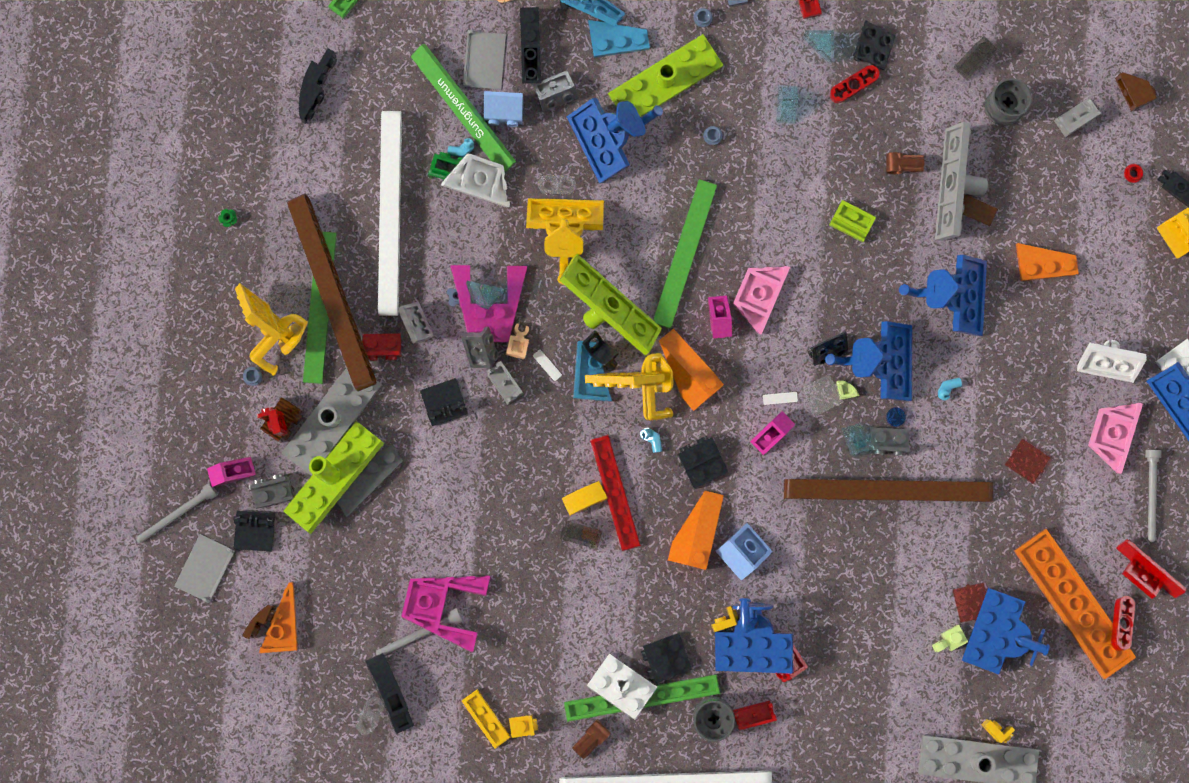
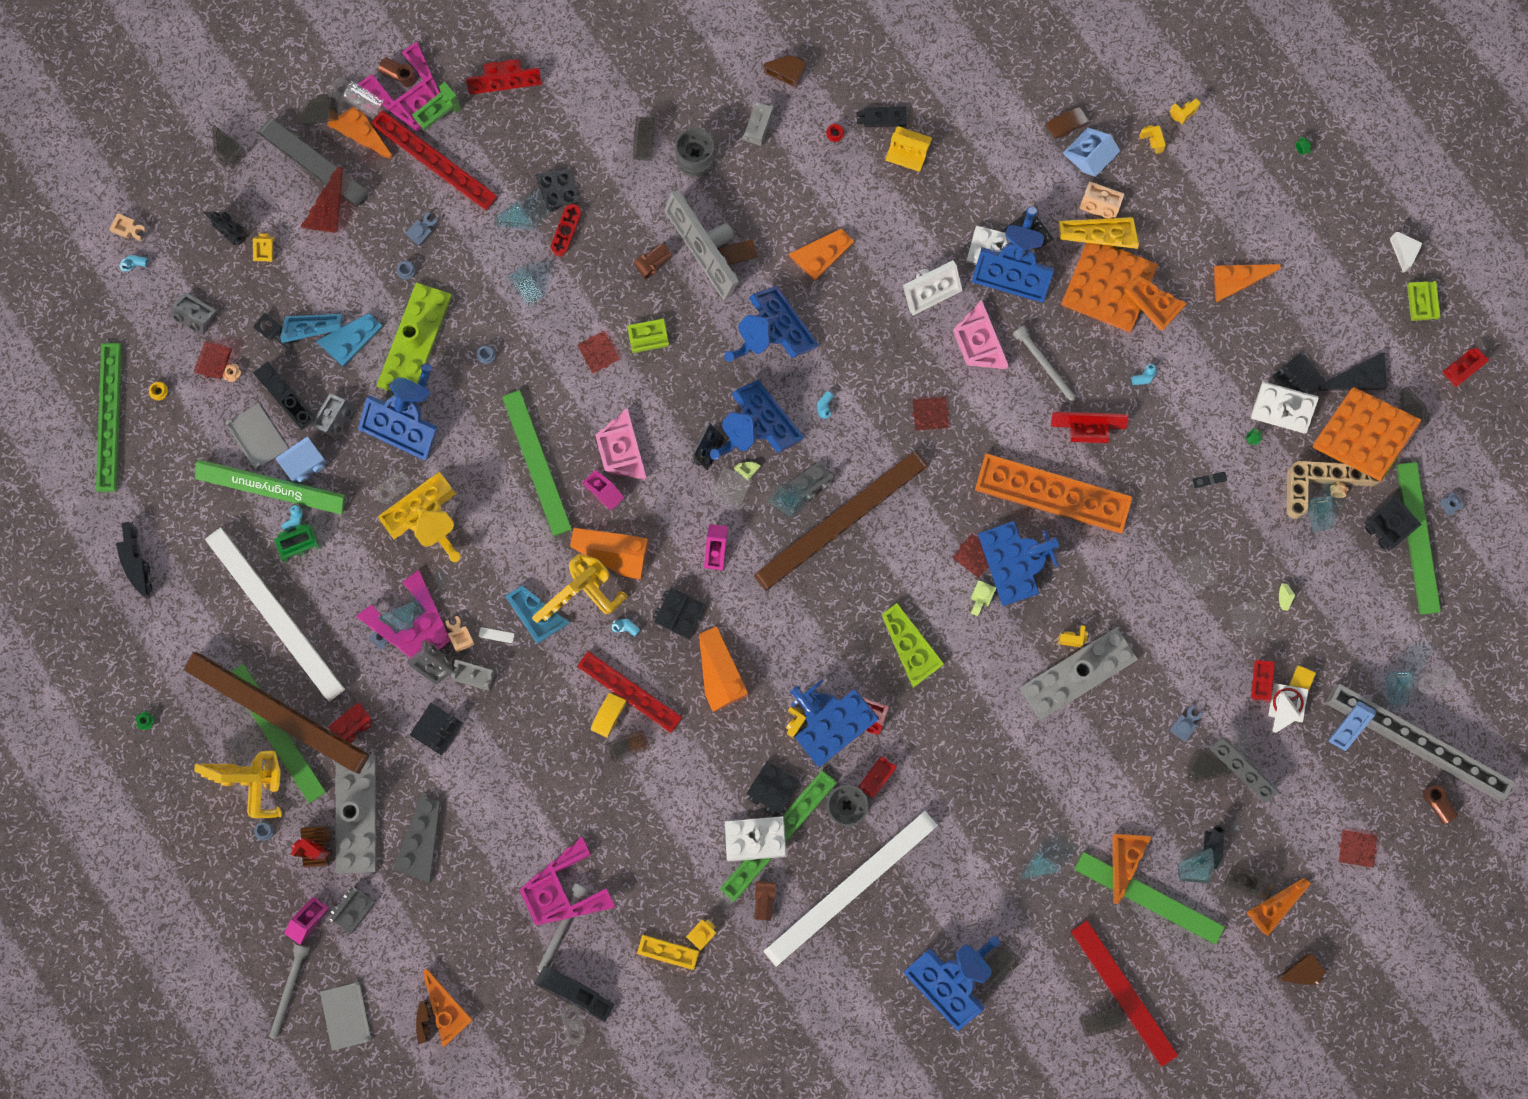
camera: 35 degrees left, 5 degrees down
black hinge [233,511,275,552] -> none
lime plate [284,421,384,534] -> none
flat silver bracket [398,301,434,344] -> none
white wing [441,154,510,207] -> none
lime plate [559,254,662,355] -> none
black bracket [582,330,619,371] -> none
light blue slope [716,523,773,580] -> none
white sticker [763,392,798,405] -> none
clear blue tile [886,407,906,427] -> none
red beam [1111,596,1135,652] -> none
none -> clear red piece [577,331,620,374]
none -> lime wing [881,603,944,688]

